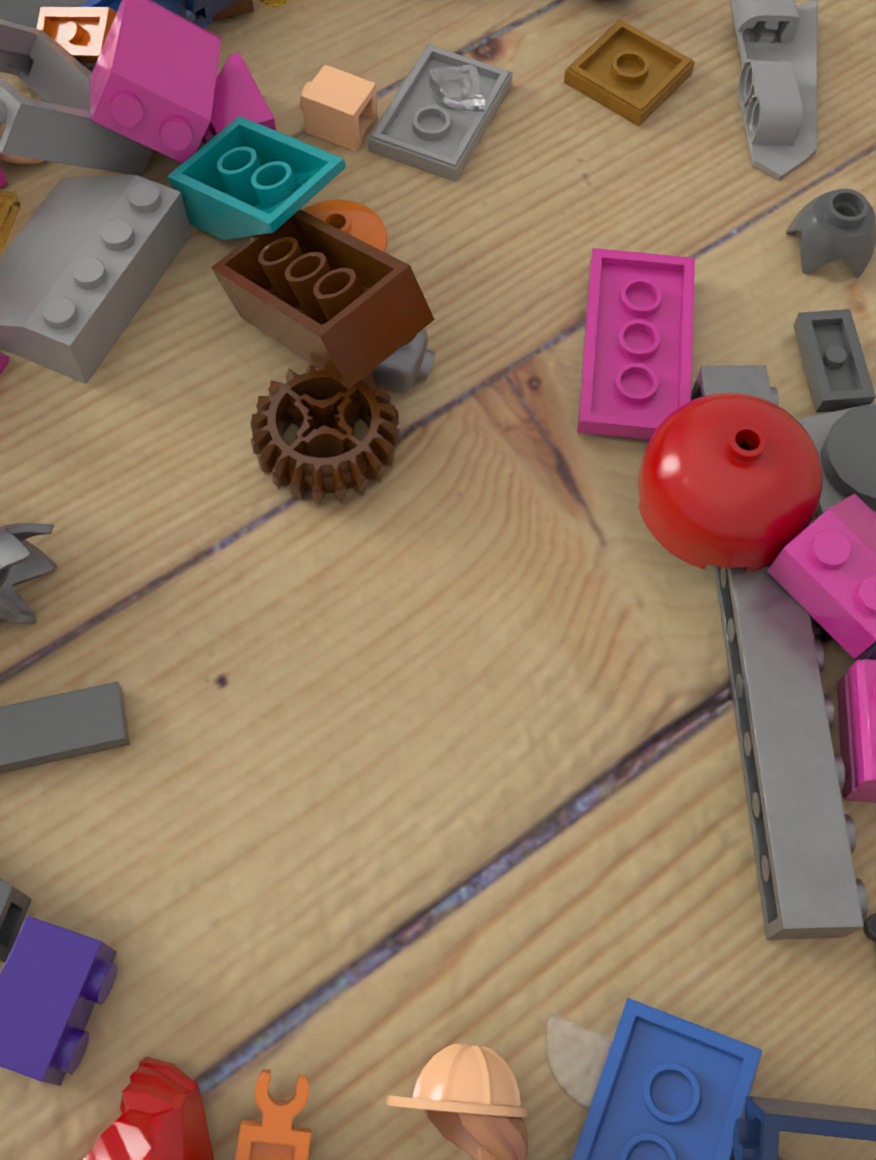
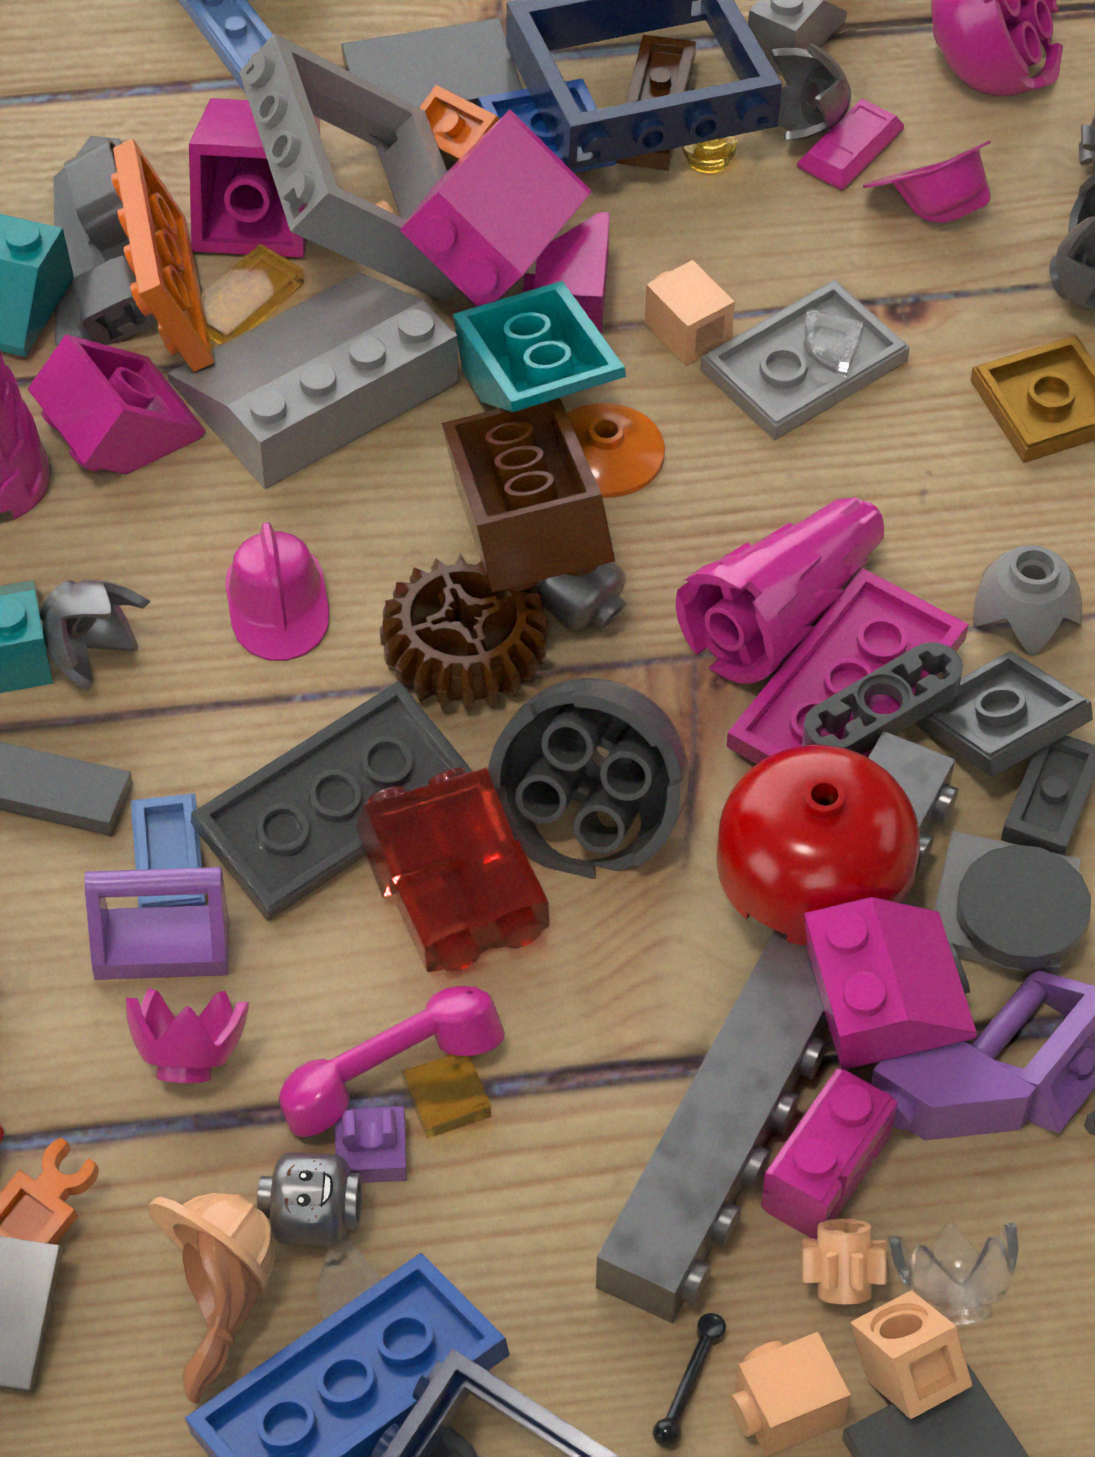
camera: 30 degrees right, 10 degrees down
none -> medium lavender tile [84,867,229,980]
none -> dark pink piece [126,988,249,1083]
none -> medium blue tile [131,793,206,908]
none -> dark grey tile [190,681,476,921]
none -> dark pink piece [225,522,329,661]
none -> flat silver head [257,1152,362,1247]
none -> dark pink piece [278,985,505,1137]
none -> medium lavender tile [335,1106,407,1183]
none -> clear red brick [356,767,514,898]
none -> clear red brick [395,840,550,972]
none -> clear yellow tile [403,1054,491,1139]
none -> dark grey cylinder [488,678,689,879]
none -> dark pink cone [675,497,884,684]
none -> dark grey beam [802,642,963,755]
none -> dark grey tile [915,651,1093,777]
none -> light grey piece [973,545,1082,656]

